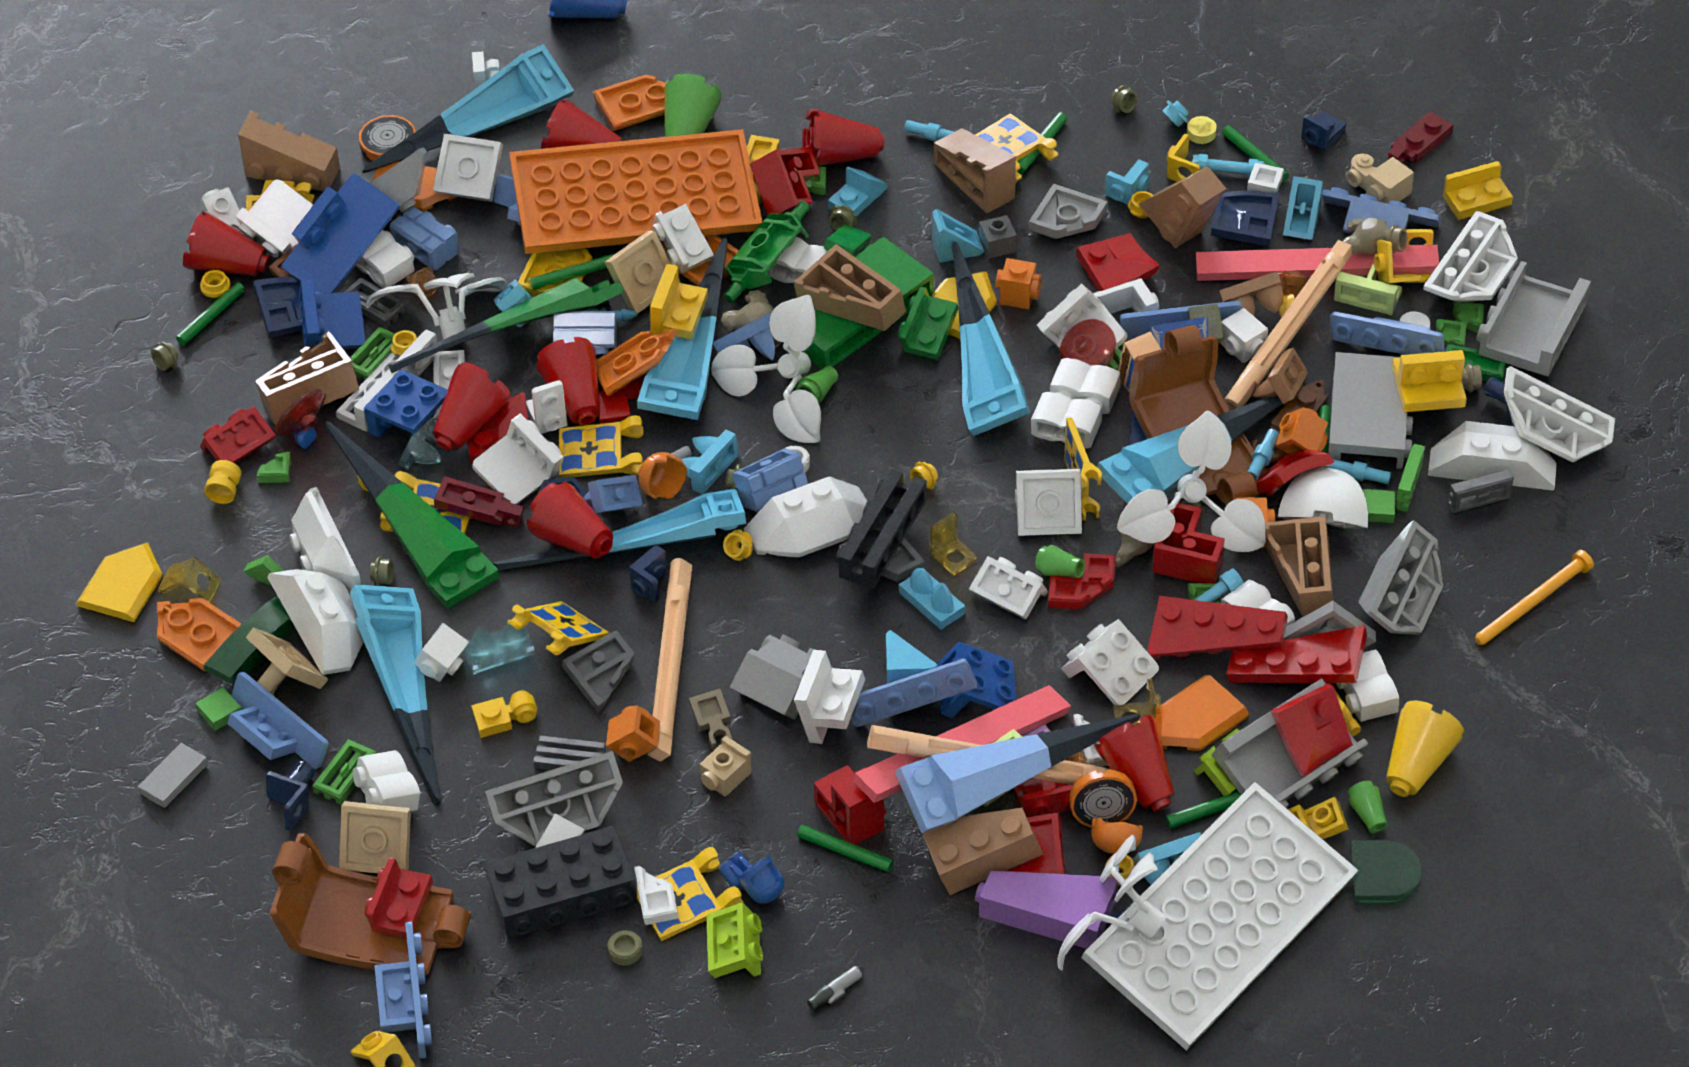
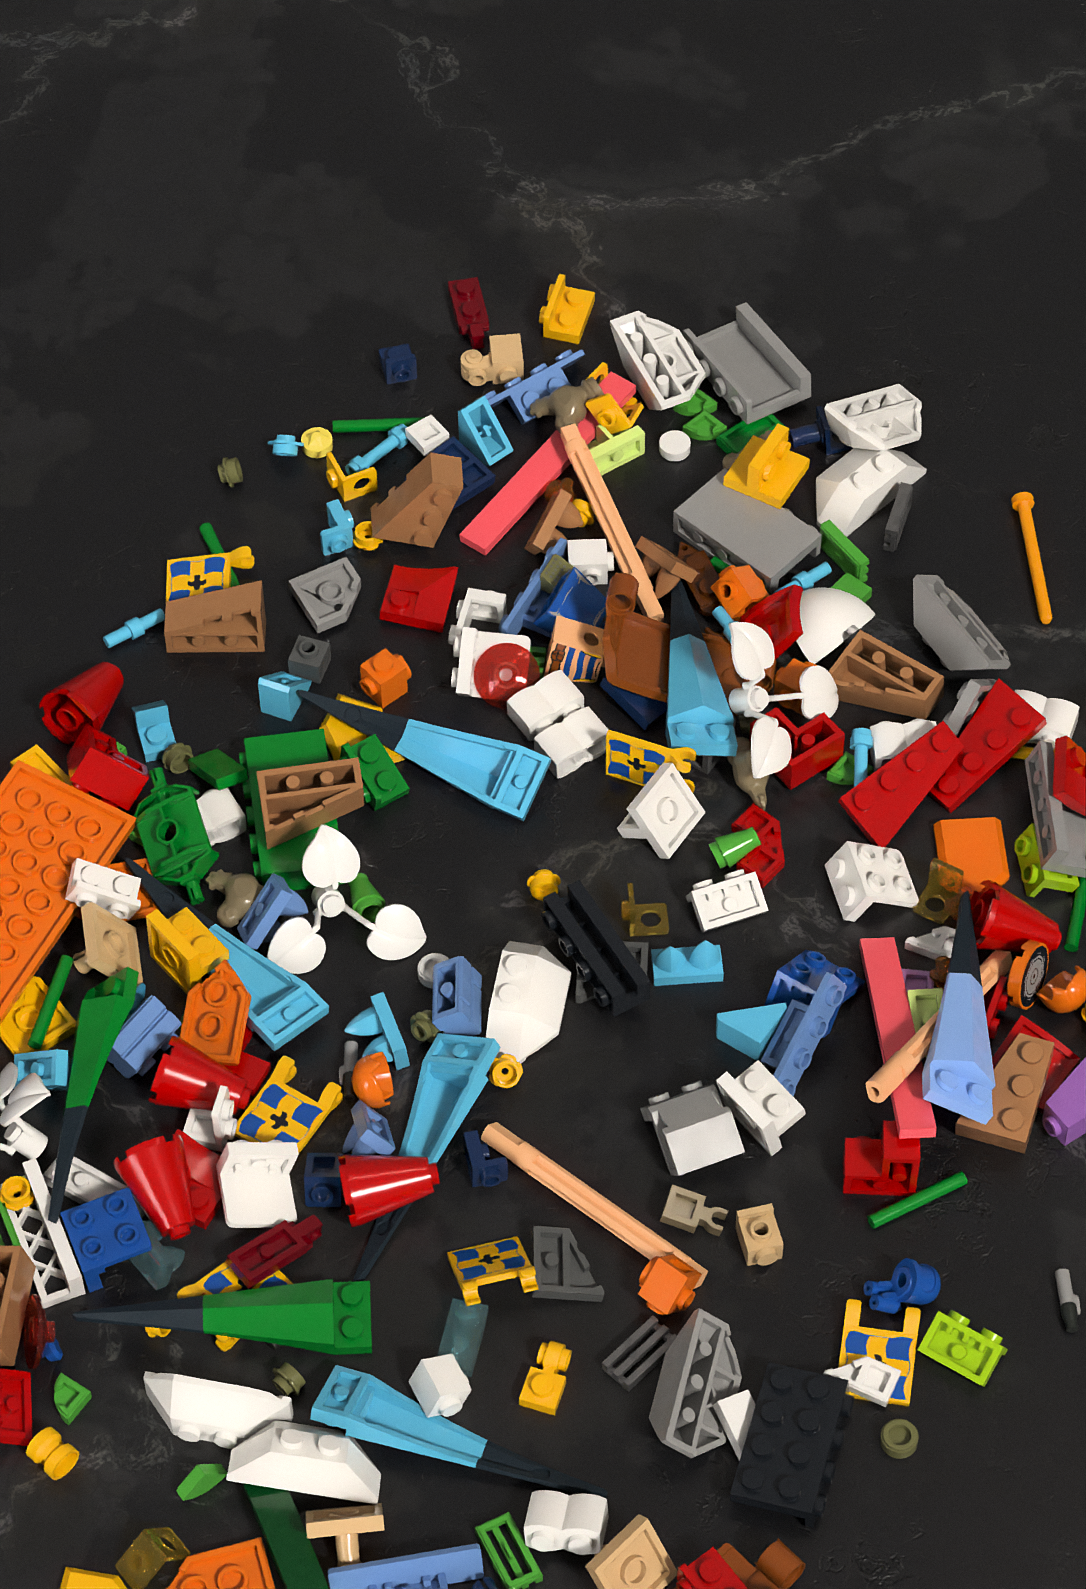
camera: 55 degrees left, 5 degrees up
medium blue bracket [1330,312,1445,355] -> none

